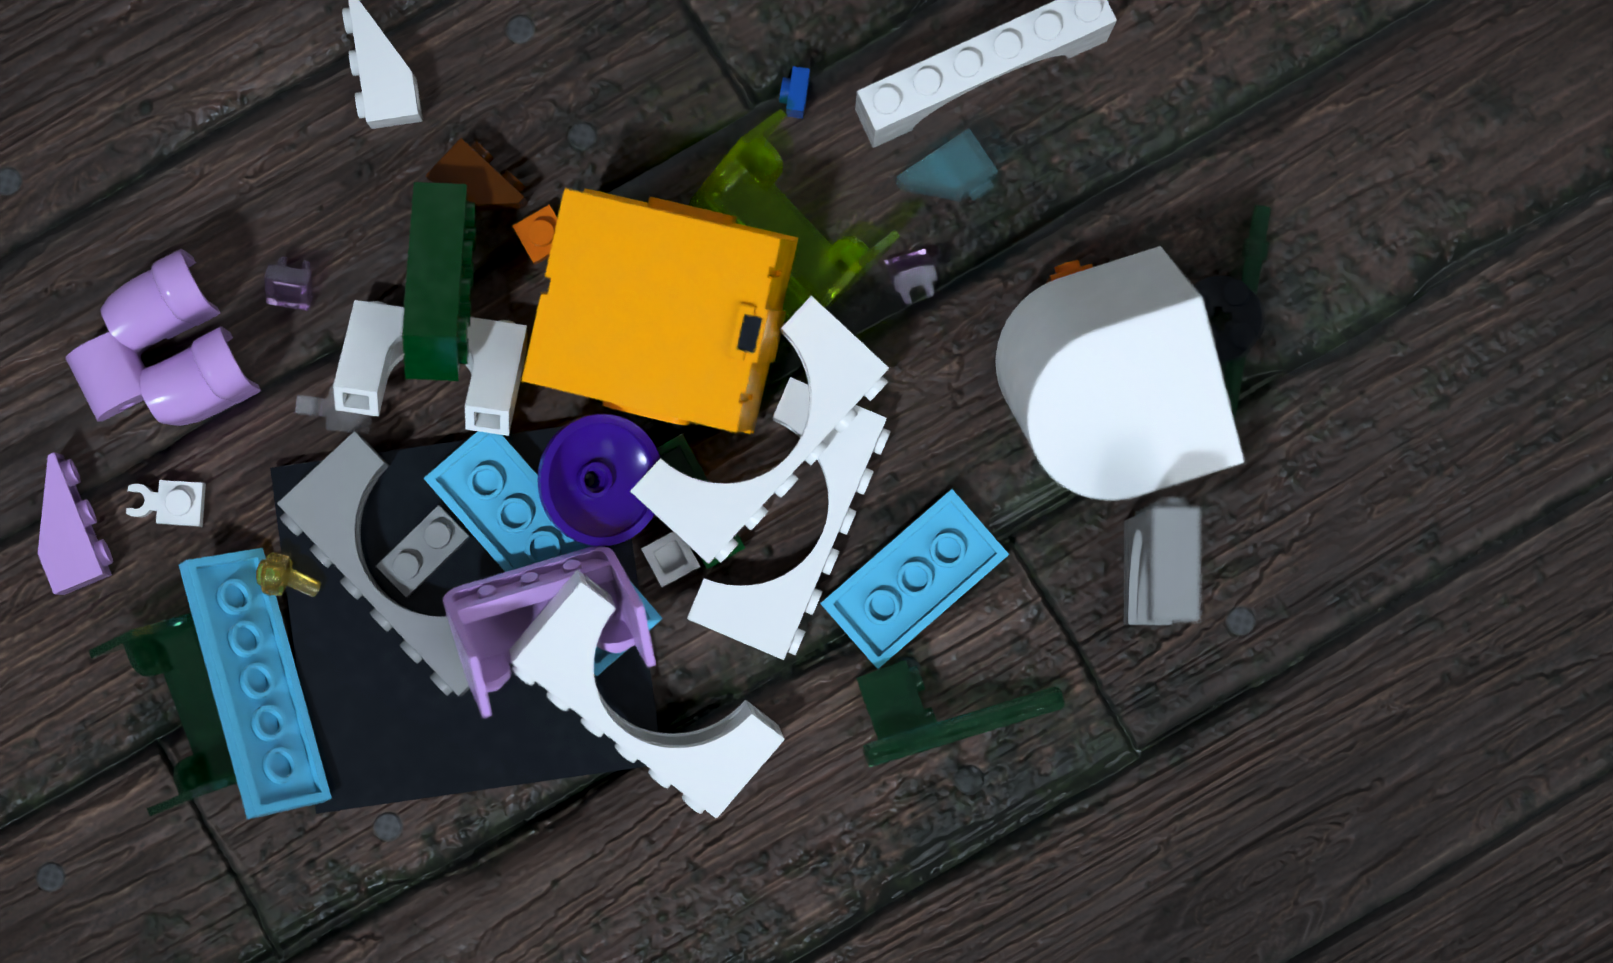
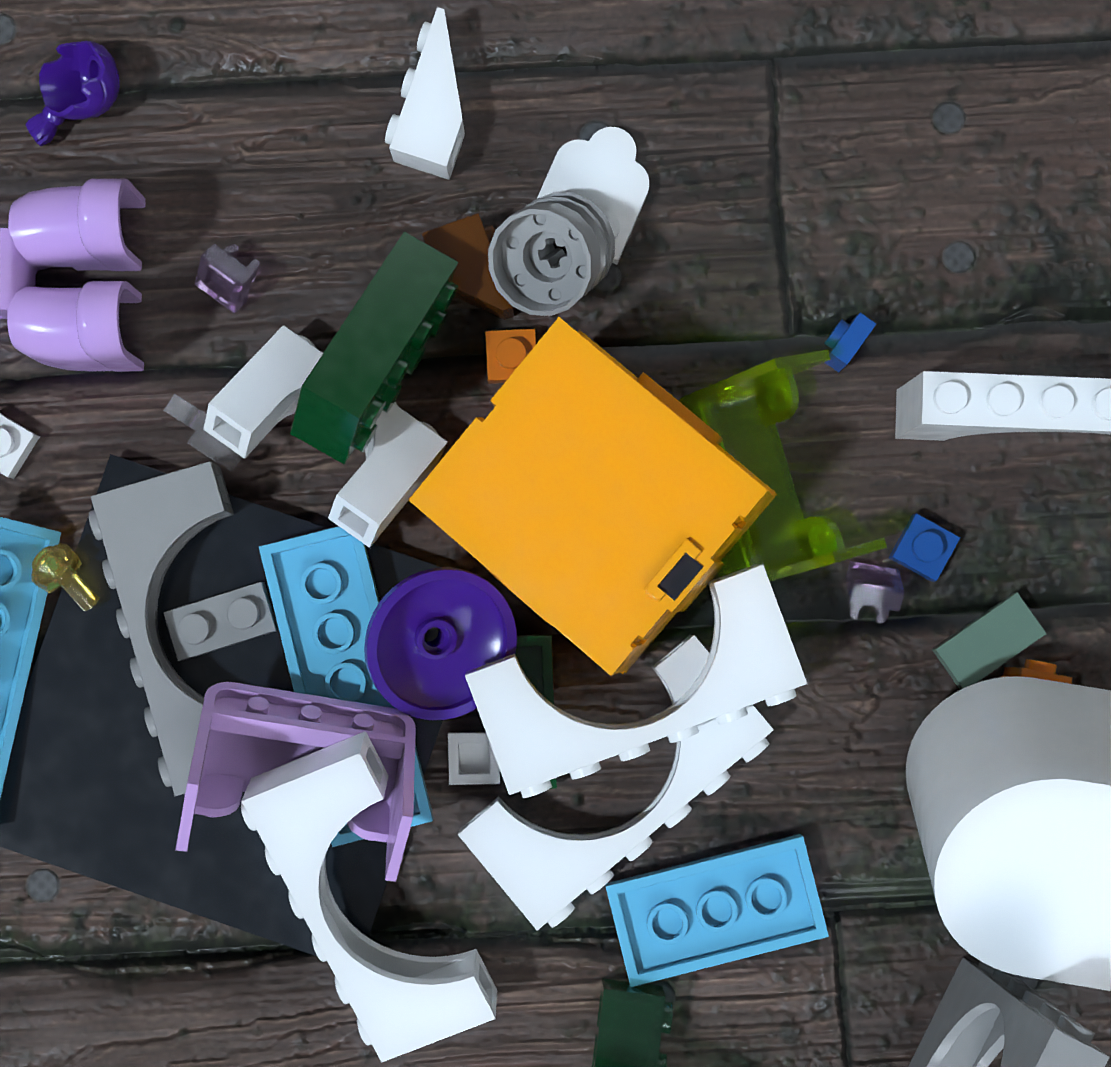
camera: 25 degrees right, 0 degrees up
clear light blue slope [896,129,998,201] -> none
none -> dark purple hair [26,41,120,146]
none -> light grey wheel [488,192,615,316]
none -> white plate [537,127,649,264]
none -> blue plate [888,513,960,582]
none -> sand green tile [932,592,1046,690]

